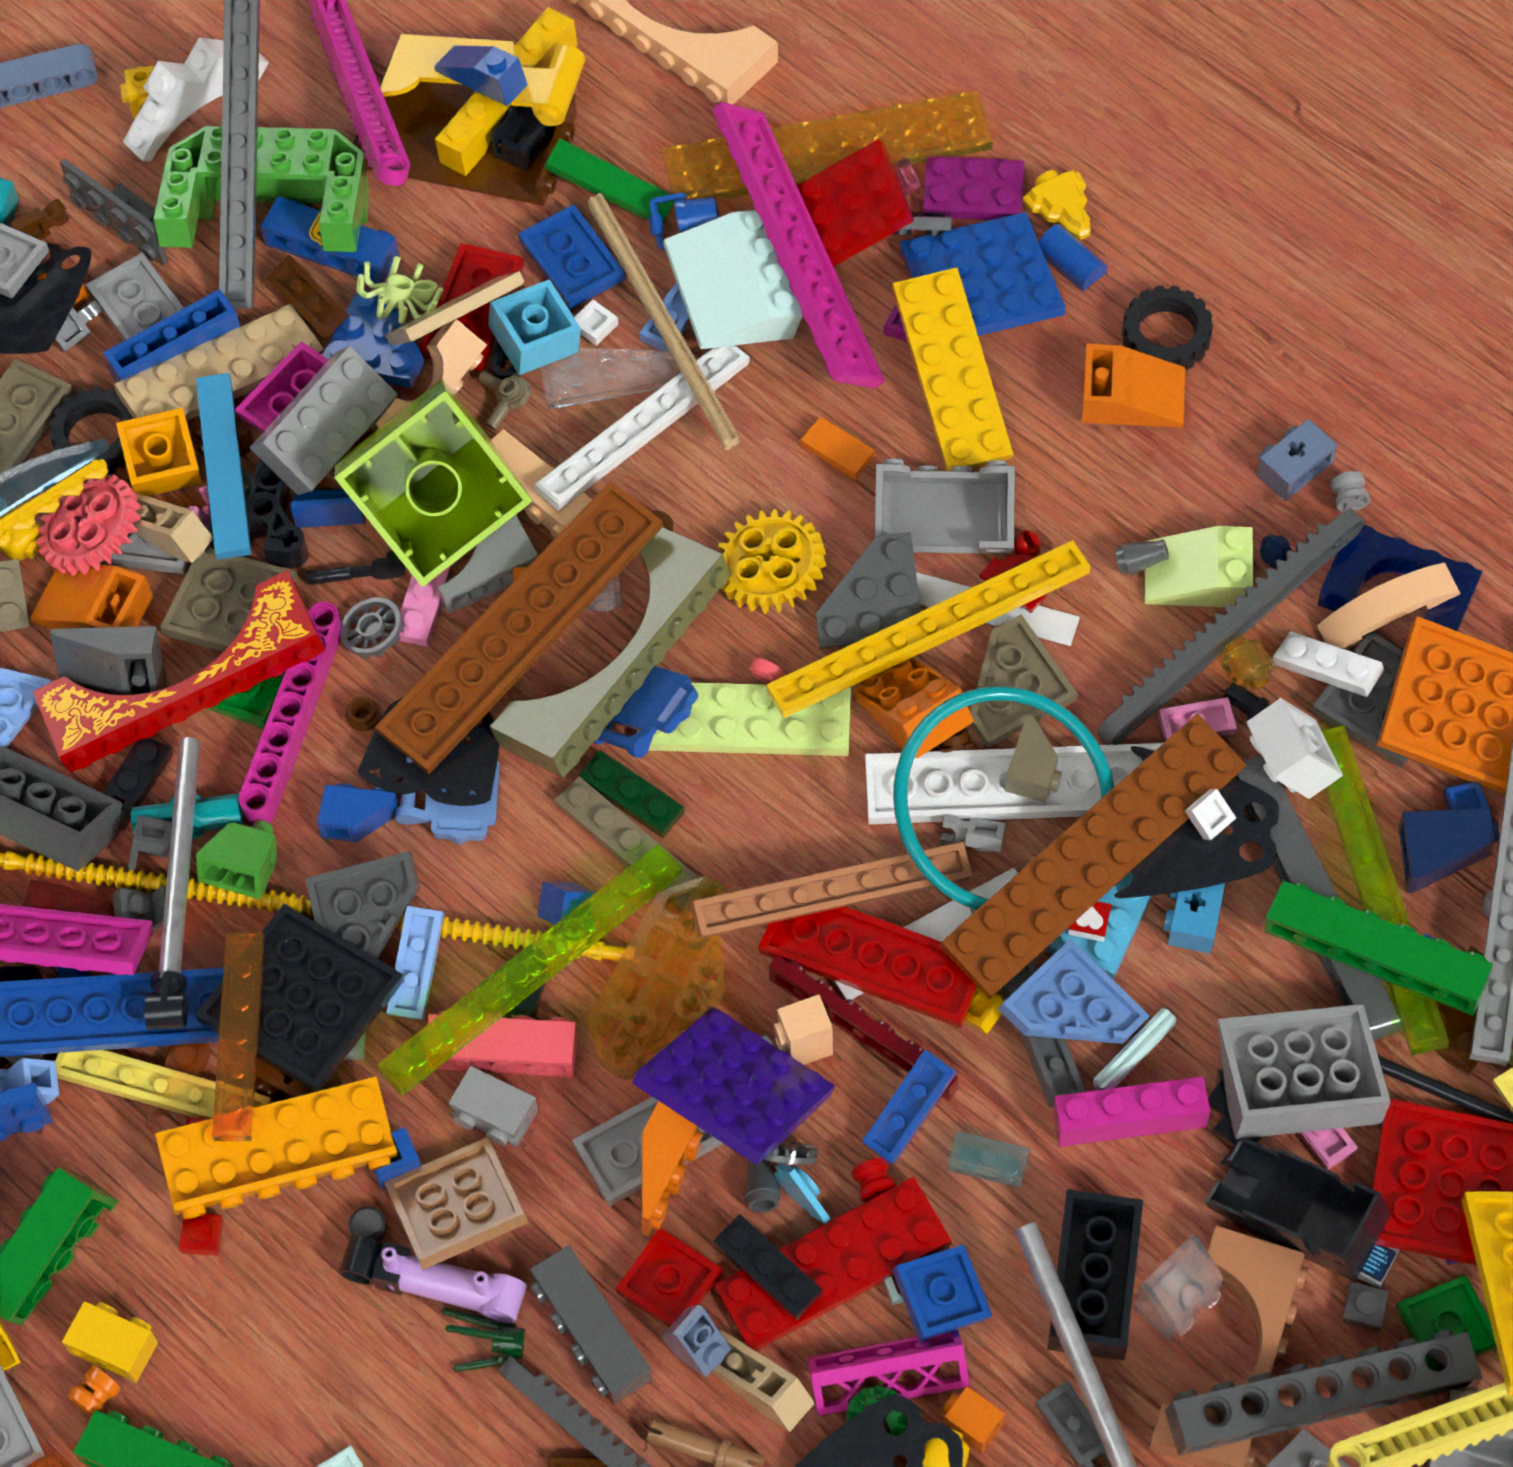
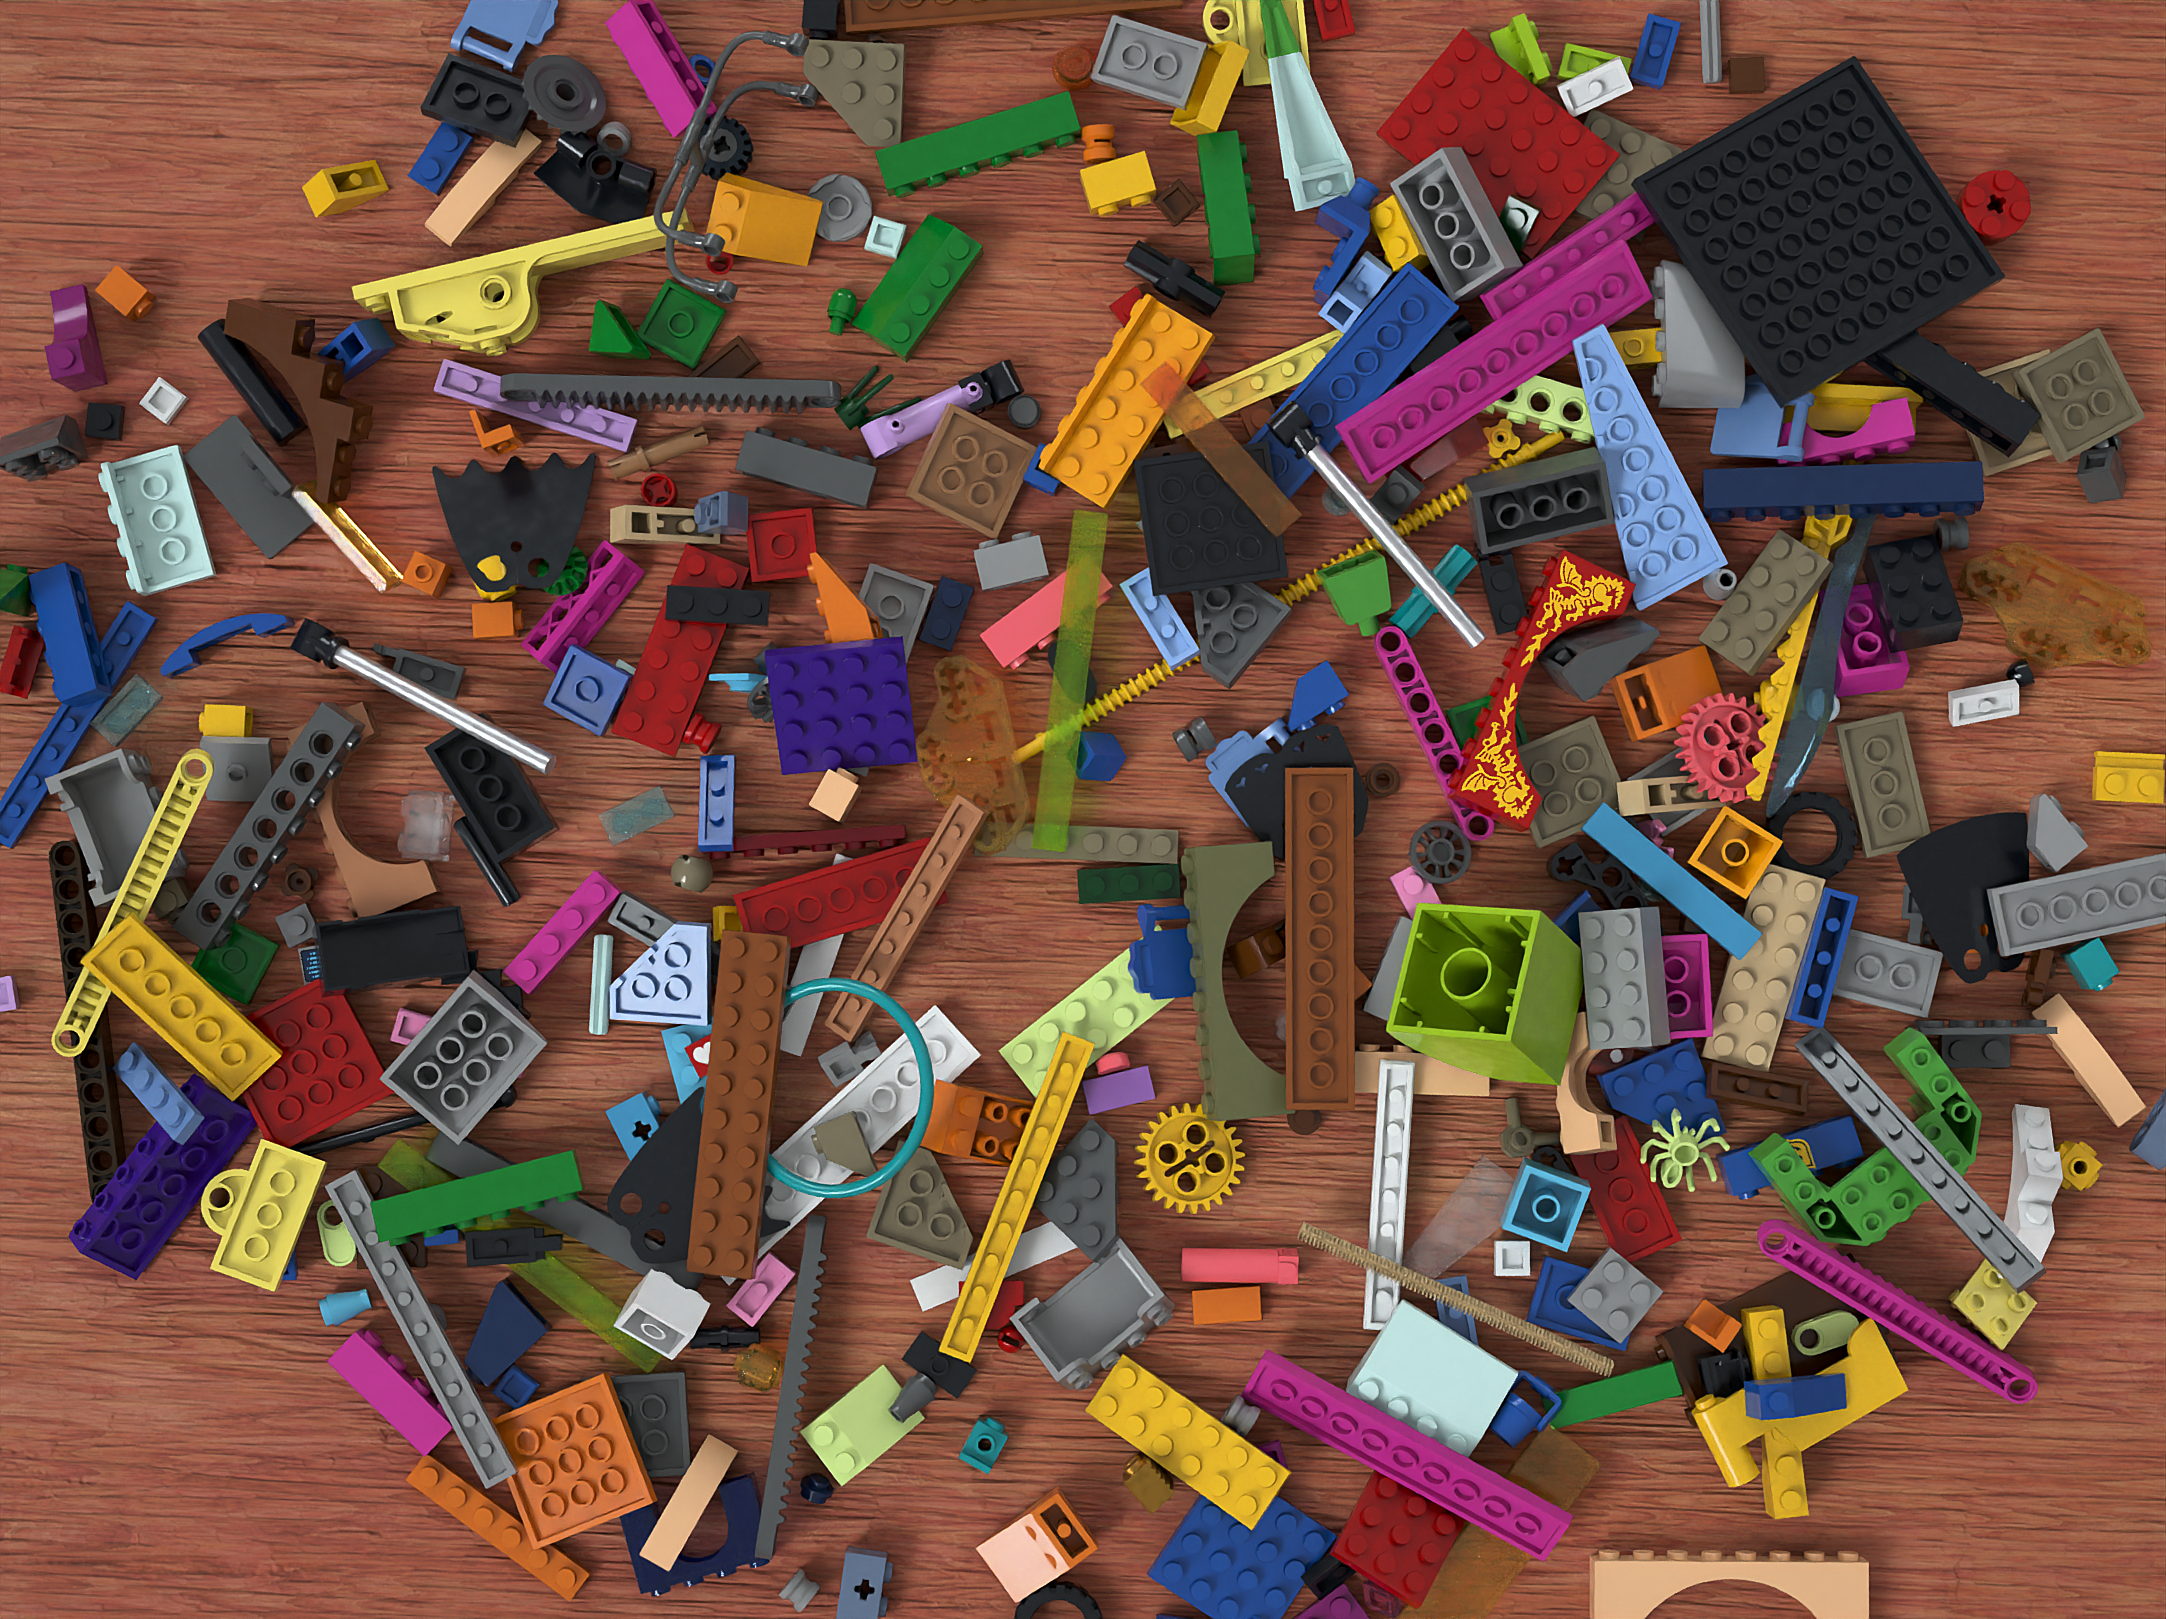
camera: 135 degrees right, 25 degrees up
dark grey panel [128,815,172,870] -> none
black piece [307,551,405,585] -> none
tan tile [385,271,524,346] -> none
white plate [1185,789,1236,840] -> none
white plate [1273,631,1384,697] -> none
none -> reddish brown plate [281,863,319,900]
none -> black axle [454,816,521,907]
none -> black hinge [465,1226,563,1267]
none -> red wheel [641,473,678,507]
none -> dark tan piece [671,854,713,893]
none -> green cylinder [827,288,857,336]
none -> green slope [851,214,984,363]
none -> black plate [902,1330,977,1398]
none -> dark blue plate [919,576,974,652]
none -> teal brick [958,1416,1009,1474]
none -> medium lavender tile [1082,1065,1156,1115]
none -> pearl gold brick [1123,1453,1174,1515]
none -> black piece [1124,240,1225,318]
none -> reddish brown tile [1153,179,1200,227]
none -> dark grey wheel [1172,716,1218,763]
none -> coral piece [1181,1248,1299,1285]
none -> light grey wheel [1220,1395,1261,1438]
none -> reddish brown slope [1225,919,1286,979]
none -> clear light blue plate [1322,486,1351,516]
none -> yellow plate [1481,419,1520,458]
none -> light grey plate [1566,1247,1664,1344]
none -> orange panel [1684,1299,1742,1353]
none -> yellowish green piece [1791,1310,1859,1356]
none -> light yellow hinge [1948,1258,2037,1351]
none -> light nougat slope [2031,993,2146,1128]

